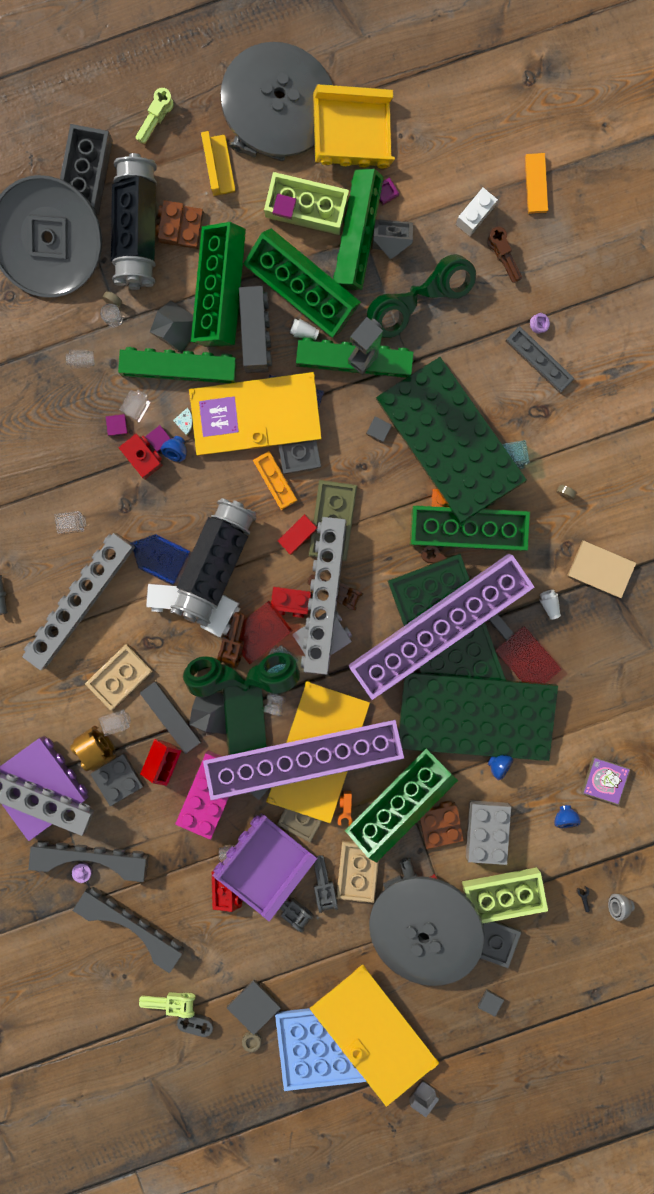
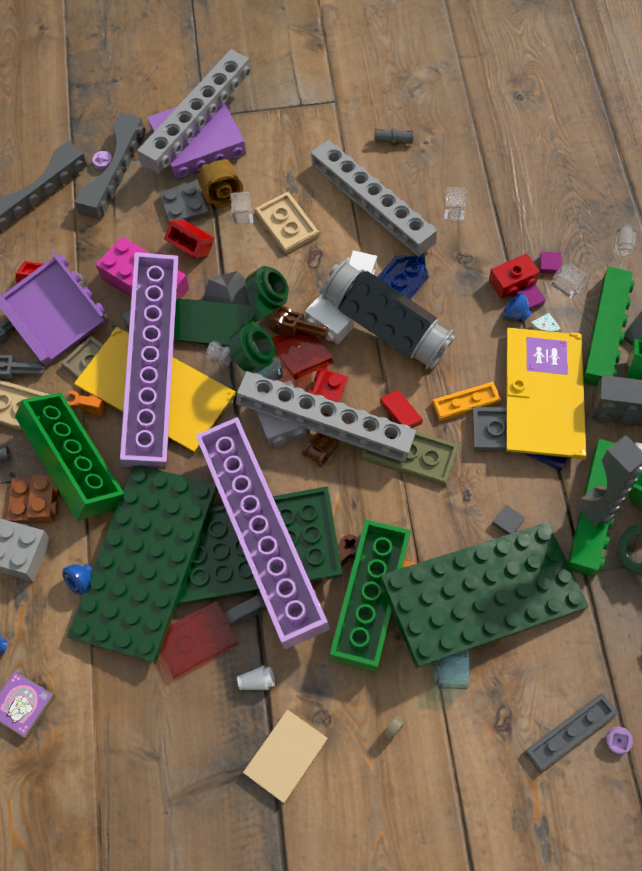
camera: 100 degrees right, 25 degrees down
dark grey tile [140,681,201,754] -> none

